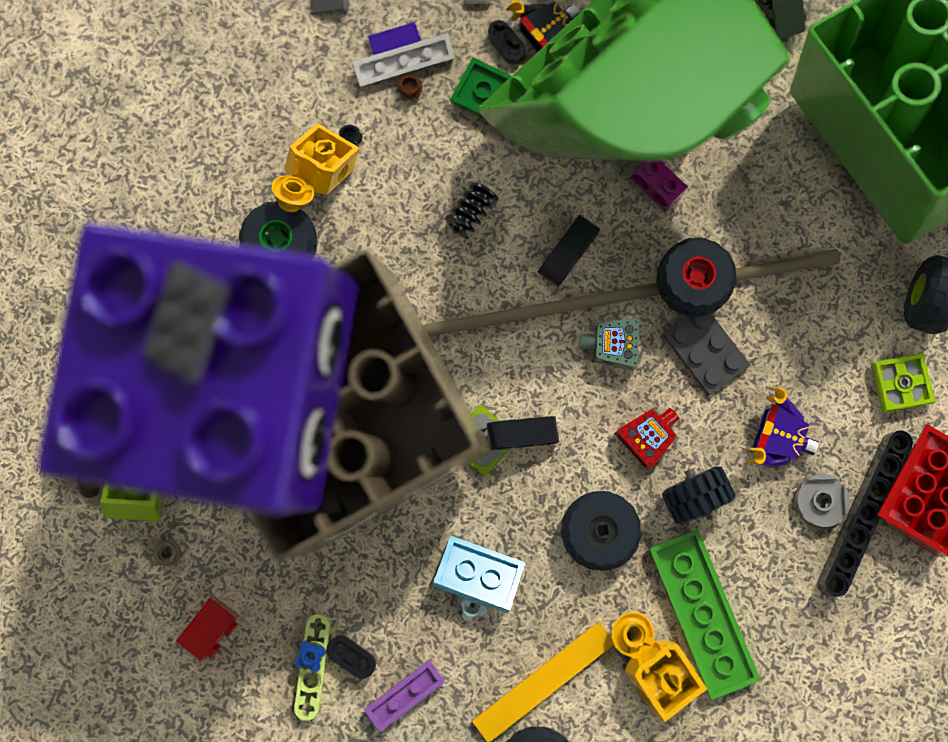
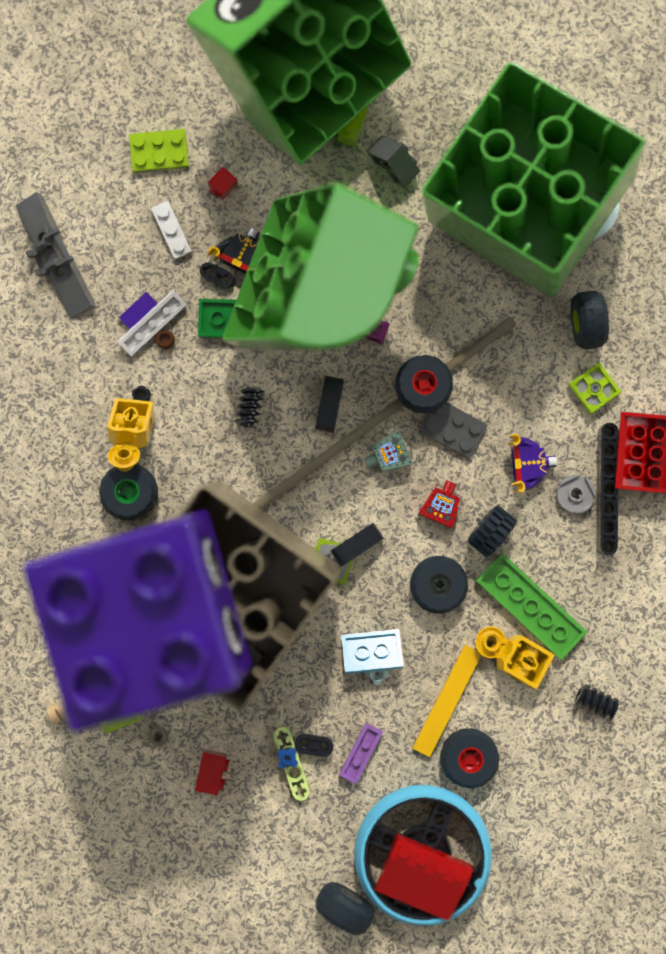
camera: 25 degrees left, 5 degrees up
dark grey plate [143,262,229,382] -> none

